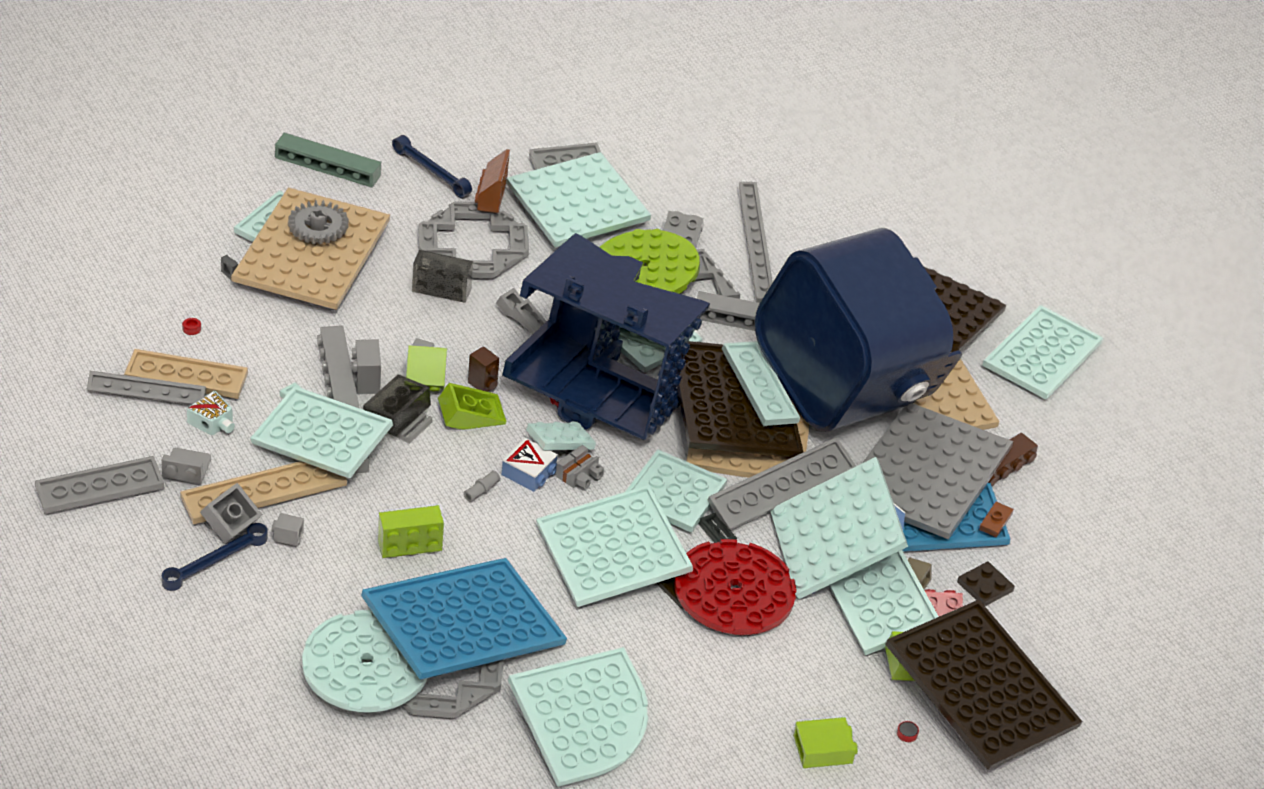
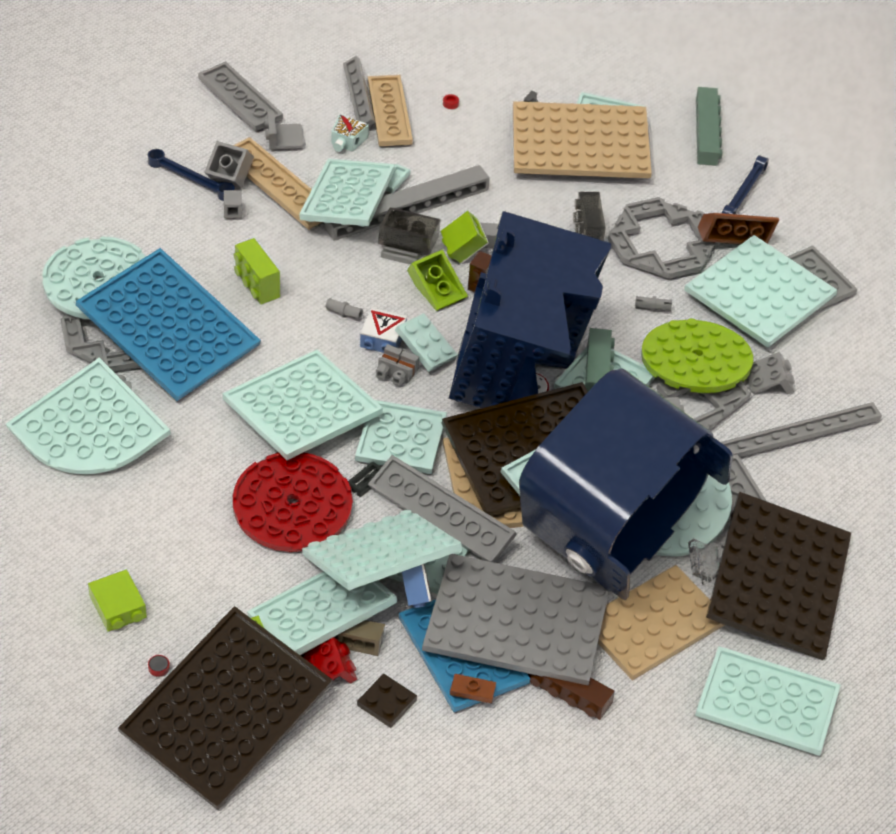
camera: 75 degrees right, 5 degrees up
light grey gear [288,200,349,244] -> none
light grey brick [351,339,381,394] -> none

